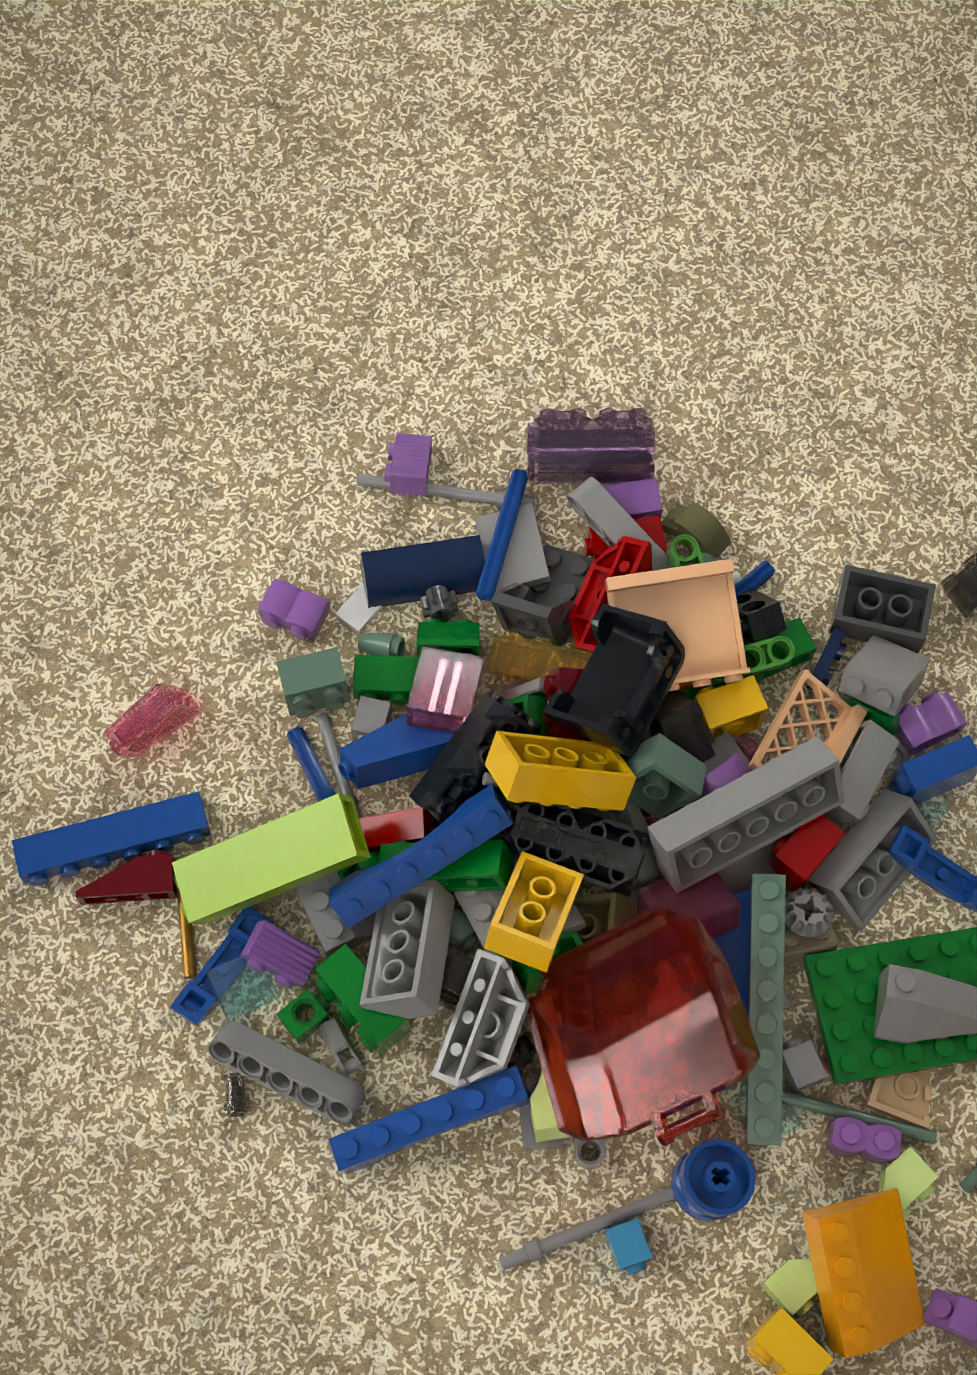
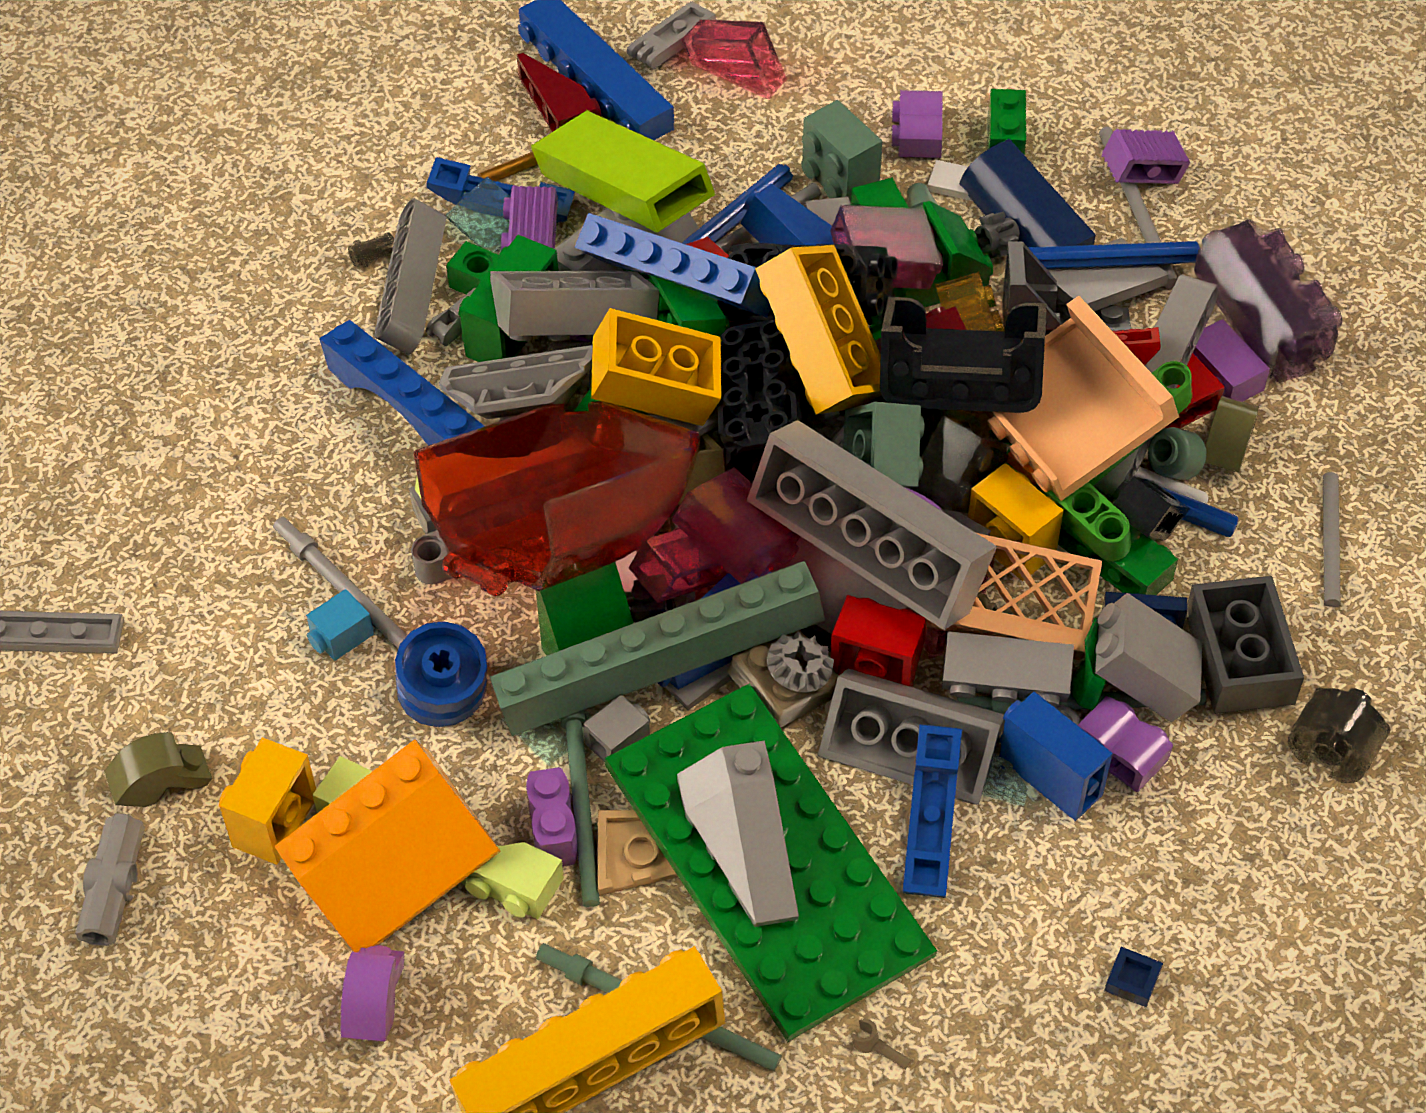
camera: 70 degrees right, 15 degrees down
none -> light grey hinge [627,1,717,69]
none -> green brick [987,88,1026,155]
none -> light grey bar [1323,472,1341,607]

